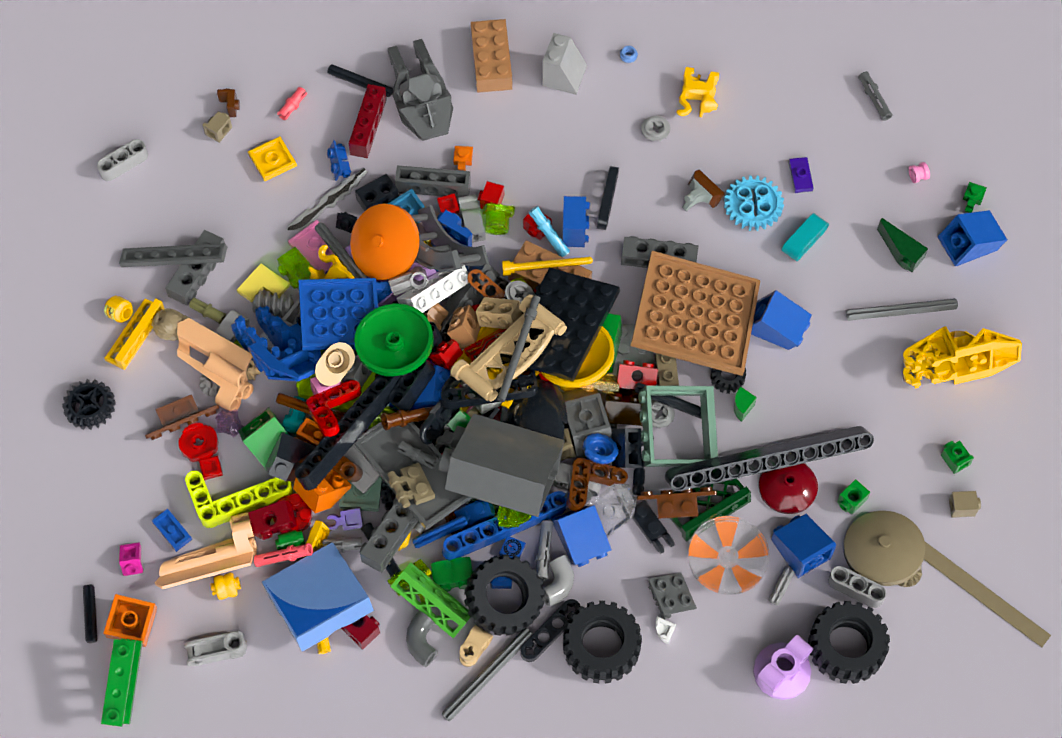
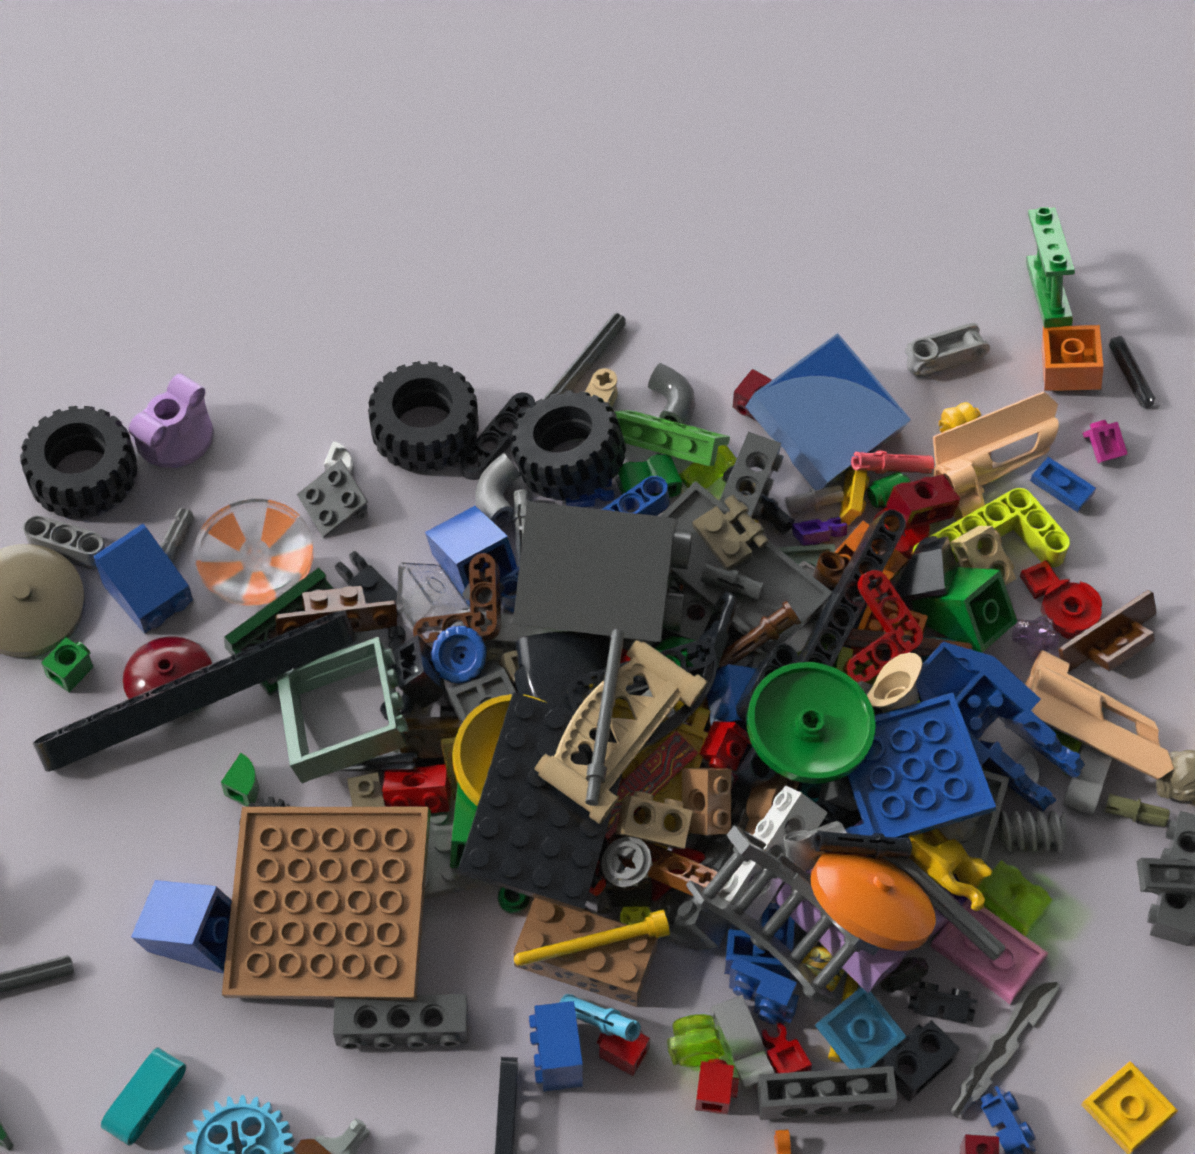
camera: 170 degrees right, 5 degrees down
light yellow tile [237,264,290,302] -> none
none -> black pin [813,830,912,859]
none -> tan brick [950,526,1016,585]

